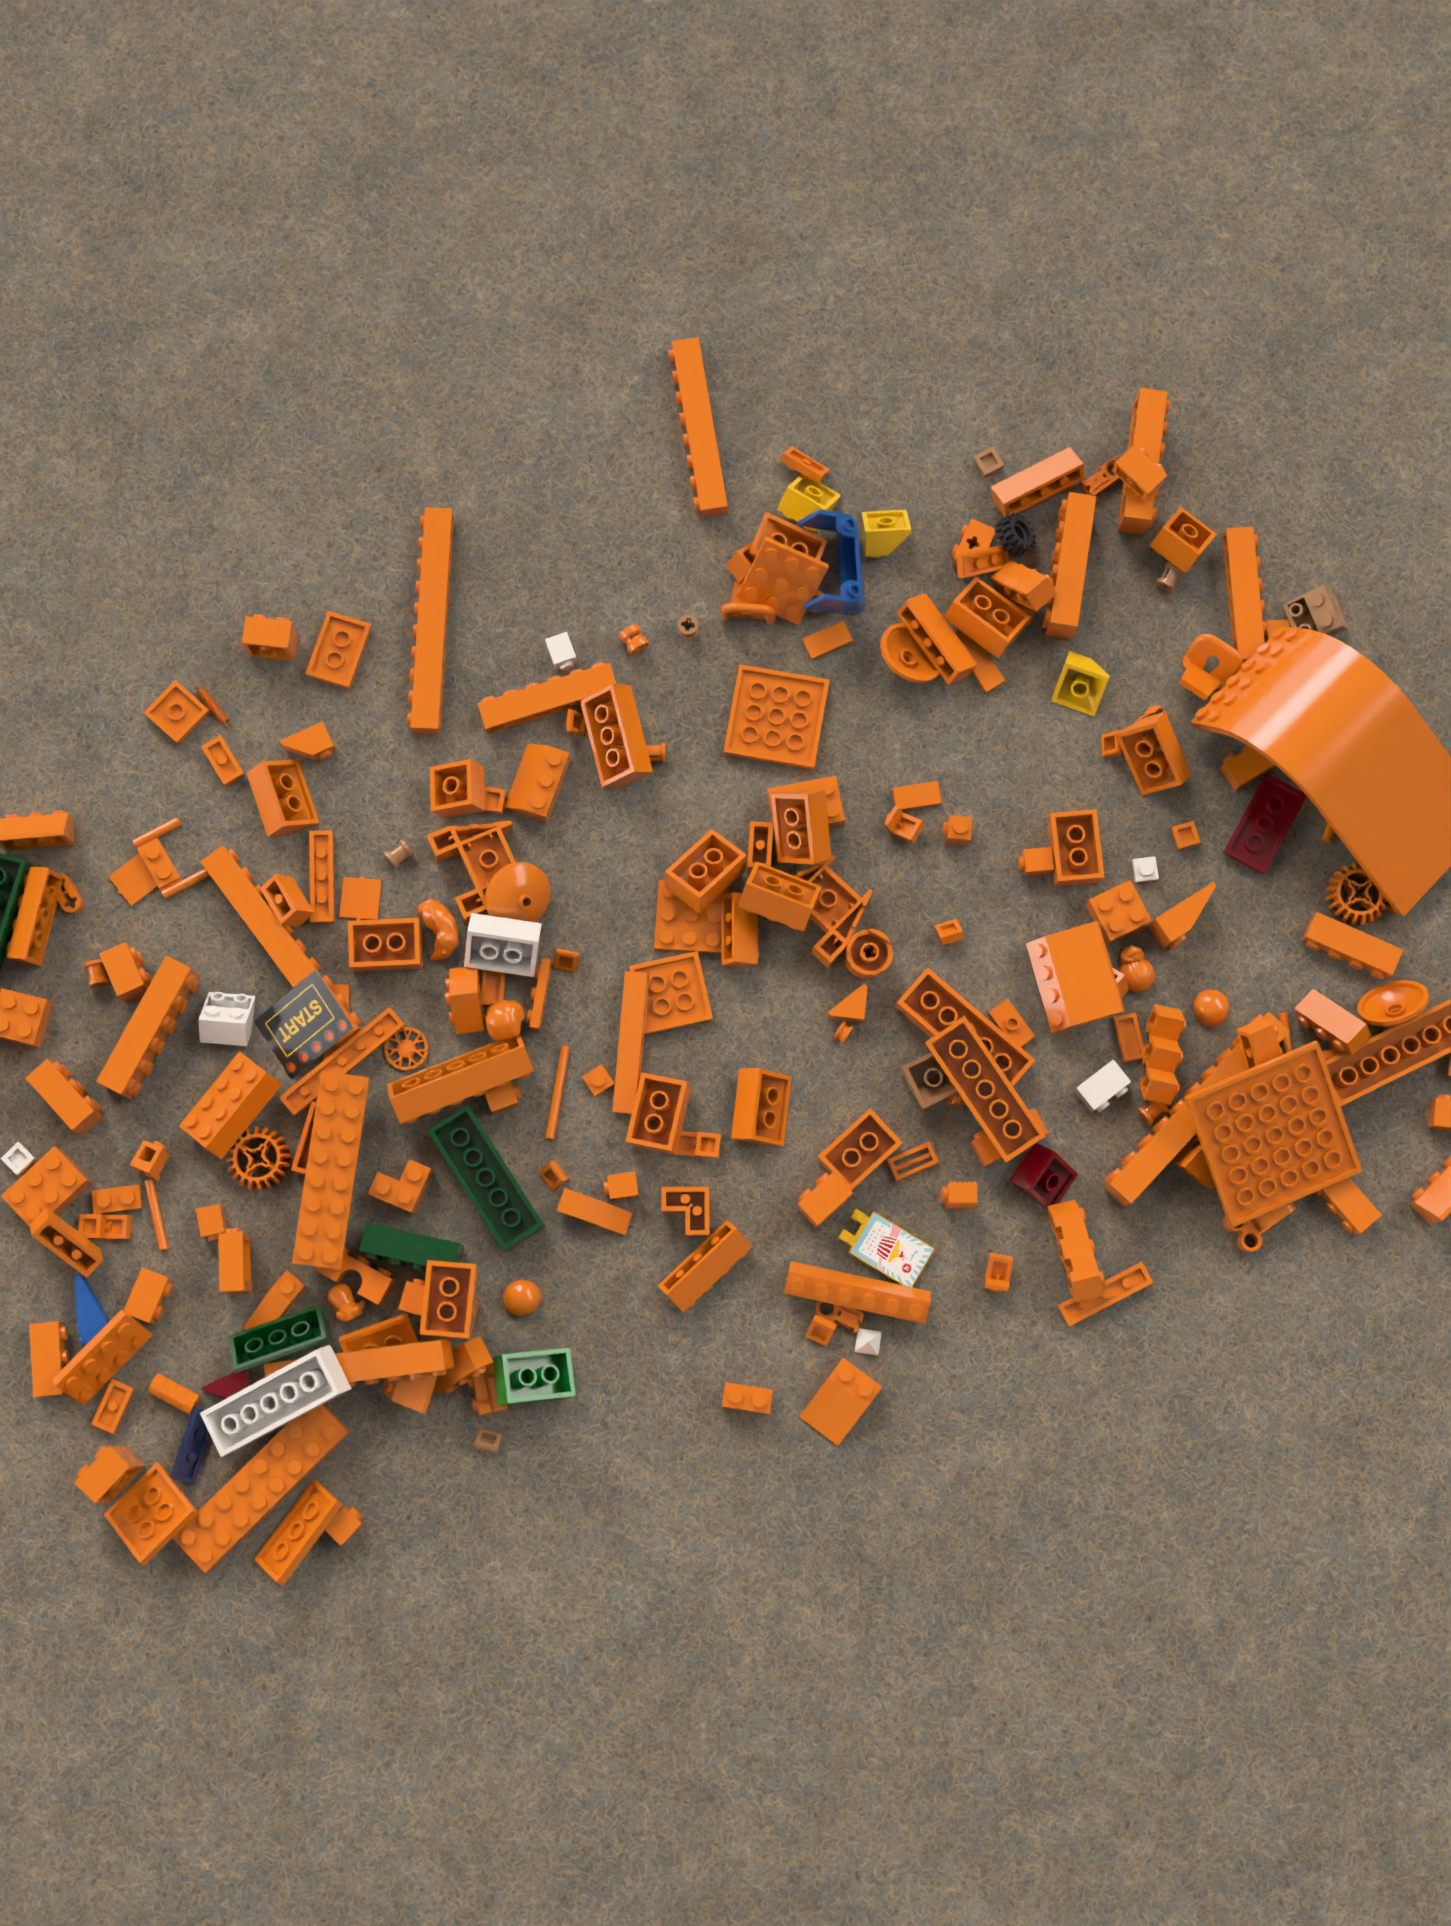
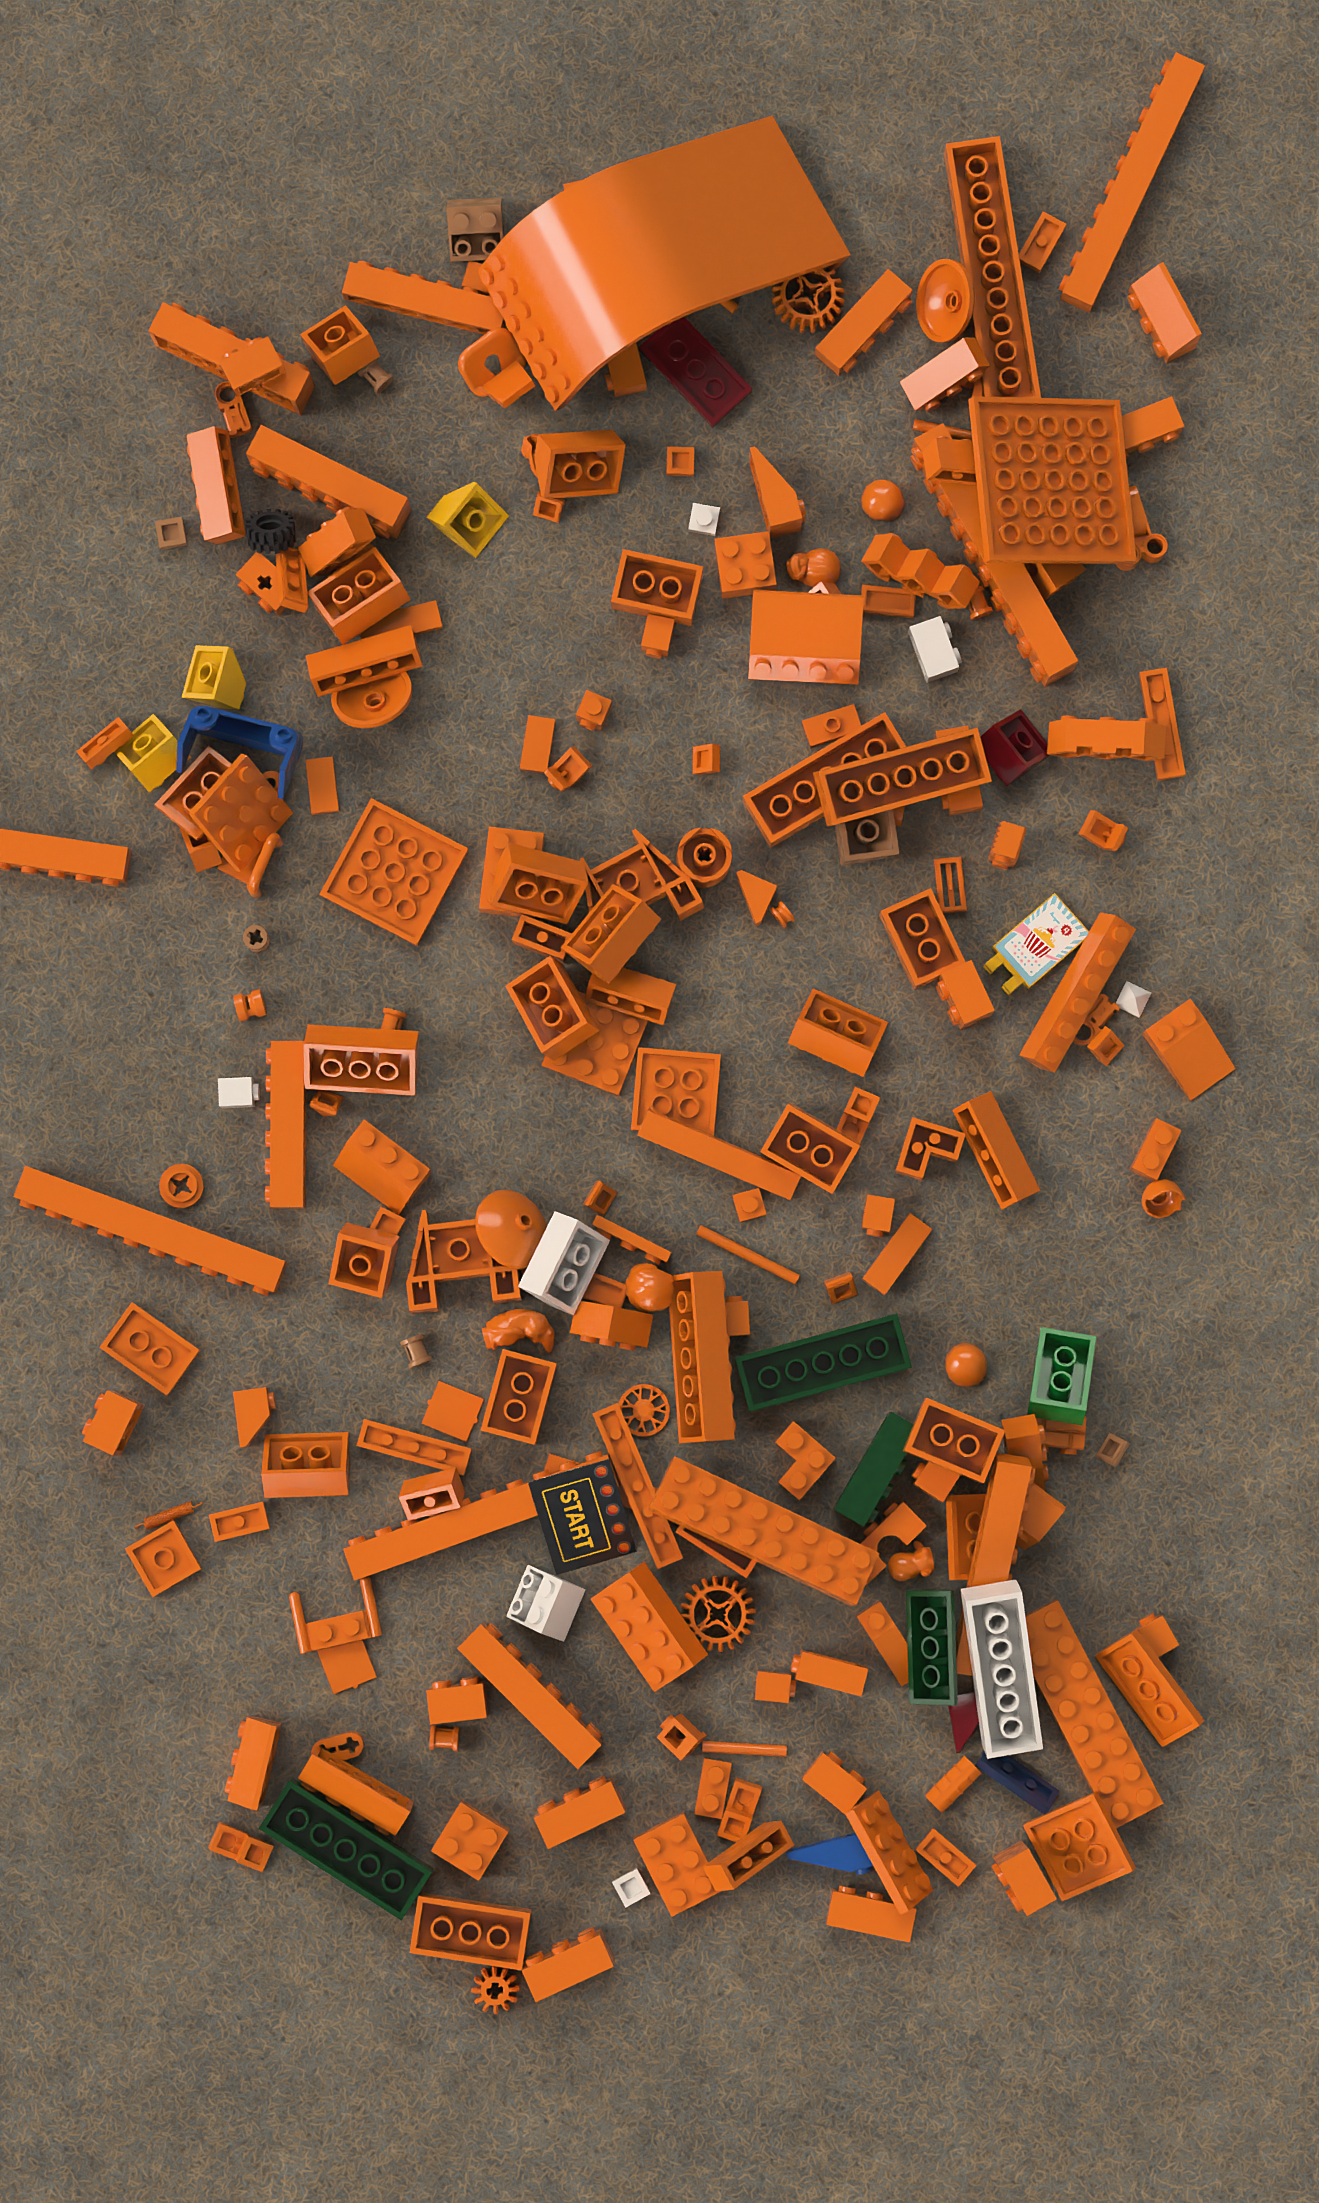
camera: 65 degrees left, 5 degrees up
none -> orange gear [159,1164,204,1208]
none -> orange hair [1141,1179,1186,1219]

